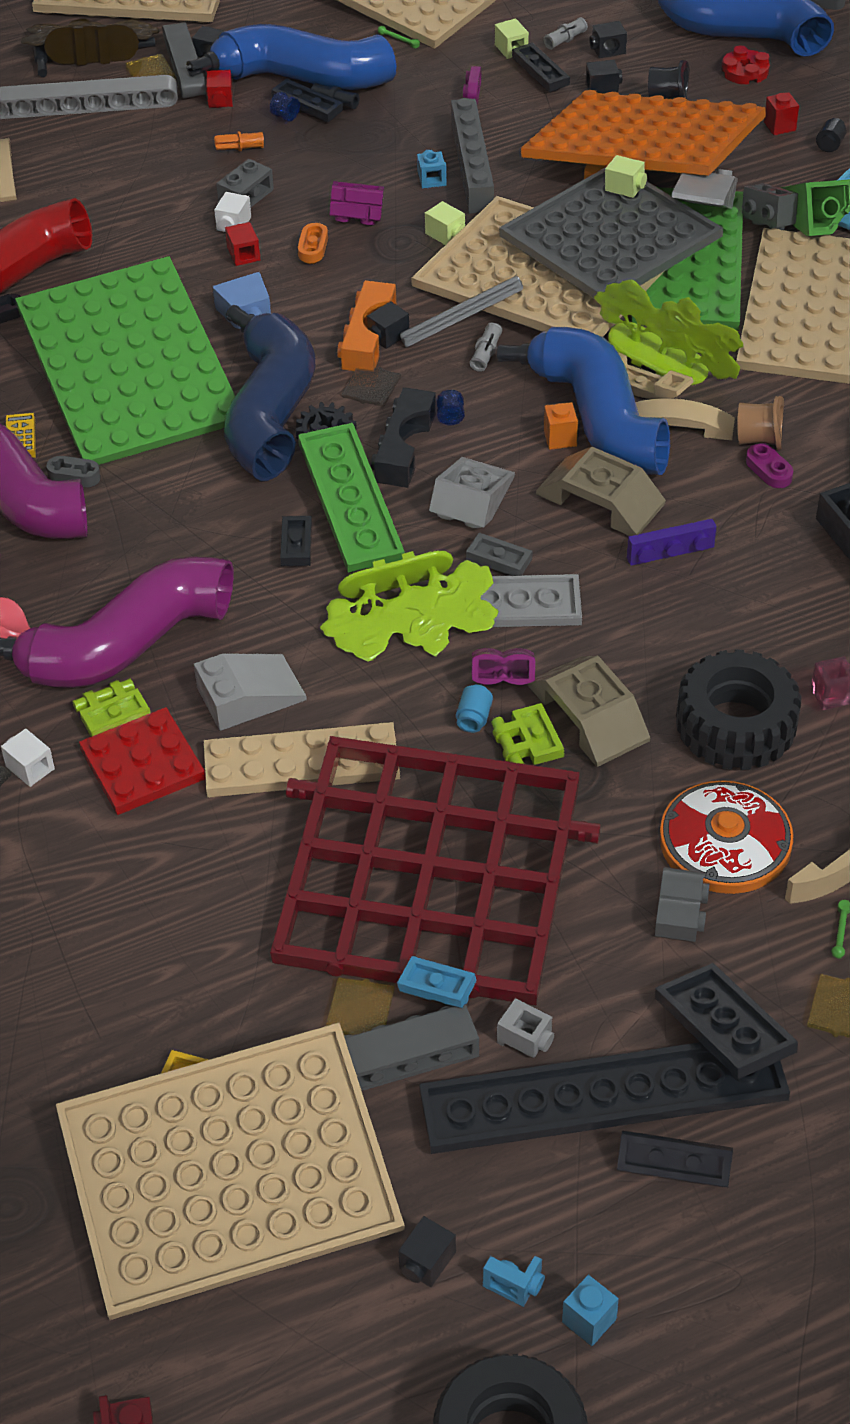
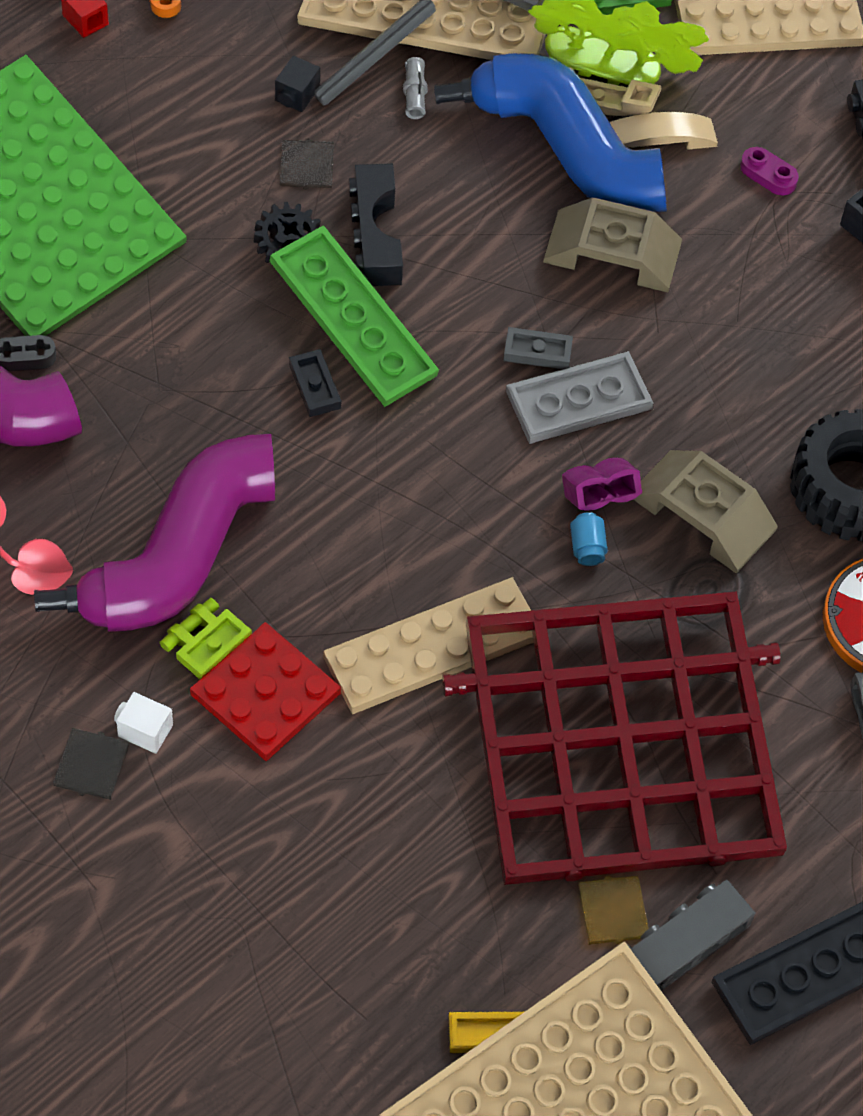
camera: 25 degrees left, 10 degrees up
light grey slope [194,654,307,731] -> none
medium blue torso [212,272,271,329] -> none
dark blue animal [224,305,315,481] -> none
lime plant [320,551,499,662] -> none
orange arch [337,280,397,373] -> none
dark azure hinge [397,956,477,1008] -> none
light grey slope [429,457,515,528] -> none
clear blue wheel [436,390,465,425] -> none
lime plate [491,703,564,765] -> none
light grey brick [497,998,554,1058] -> none
orange brick [544,402,578,450] -> none
dark purple plate [627,519,717,565] -> none
medium nougat piece [737,396,784,450] -> none

